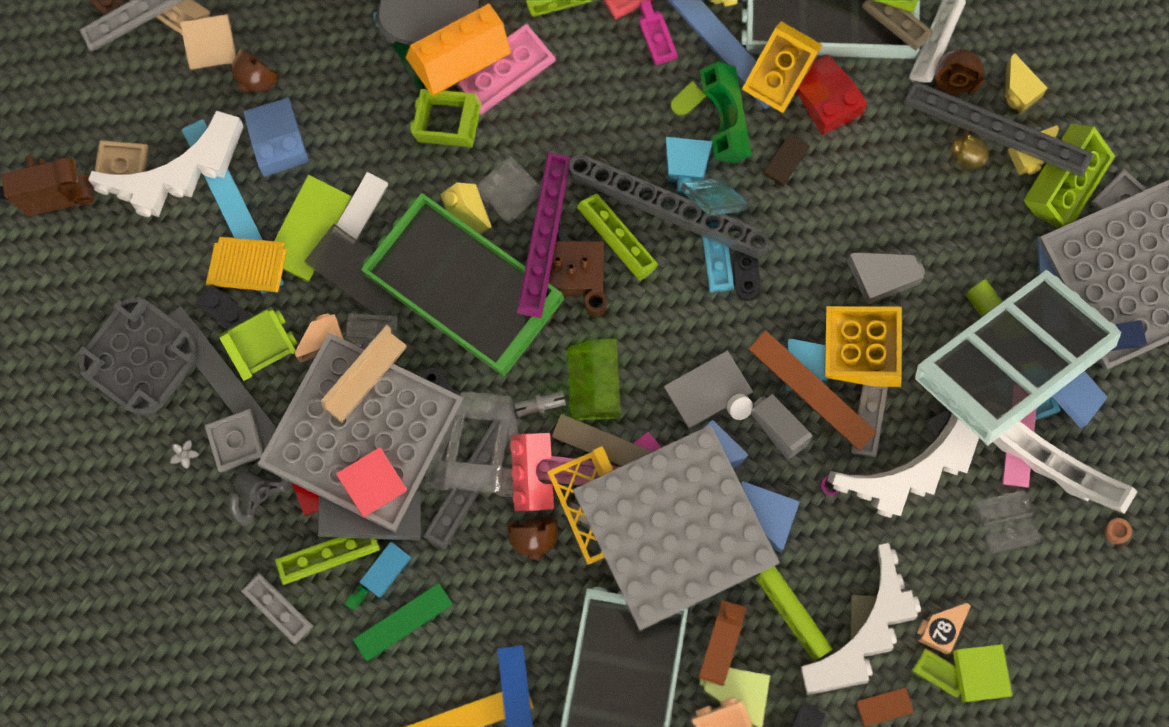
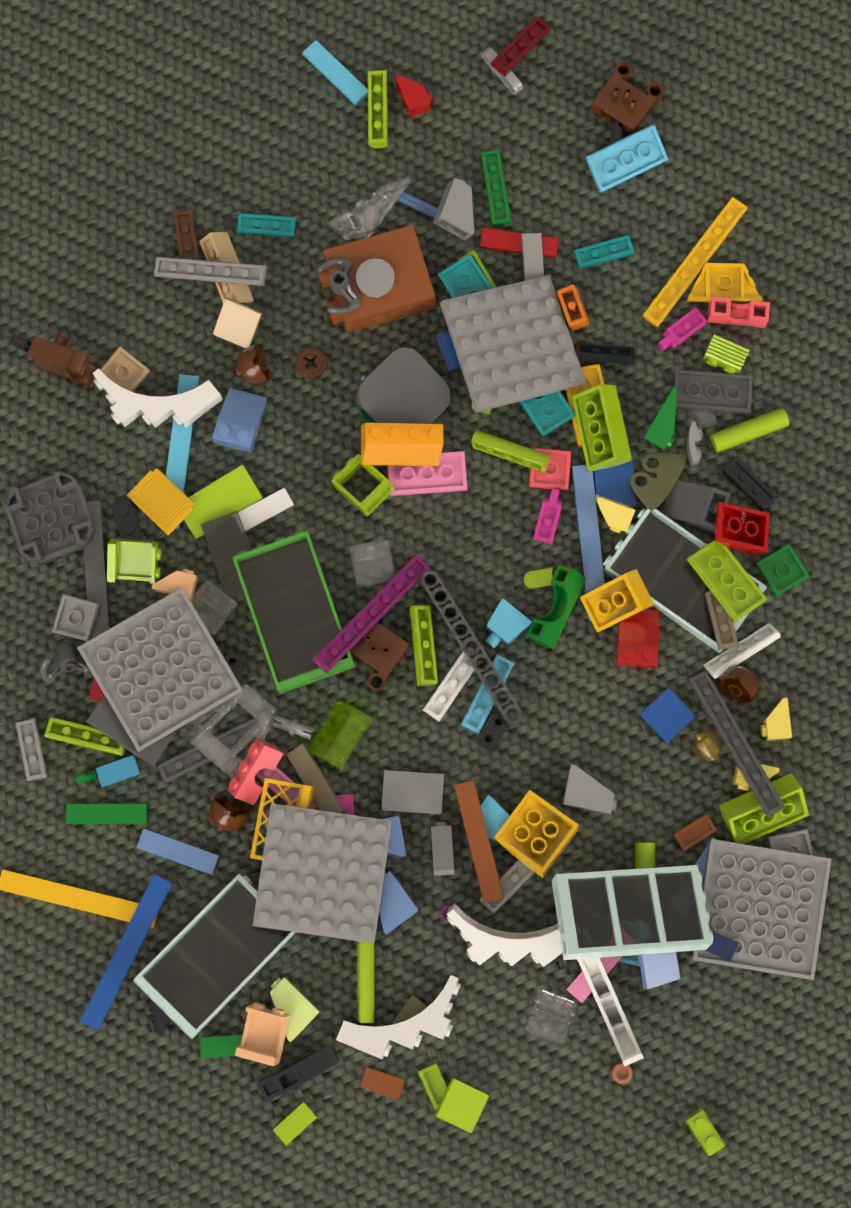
camera: 30 degrees right, 5 degrees up
light grey plant [169,439,199,469] -> none
tan panel [321,325,407,423] -> none
coral tile [336,447,407,518] -> none
light yellow slope [440,183,492,235] -> none
clear light blue tile [681,178,749,216] -> none
dark orange slope [698,600,746,687] -> none
white tile [727,394,753,420] -> none
dark brown tile [763,134,810,187] -> none
light nougat slope [917,603,971,654] -> none
none -> medium blue tile [136,829,219,875]
none -> reddish brown gear [295,348,326,379]
none -> white tile [423,645,481,721]
none -> blue tile [639,688,696,744]
none -> dark orange tile [673,813,717,852]

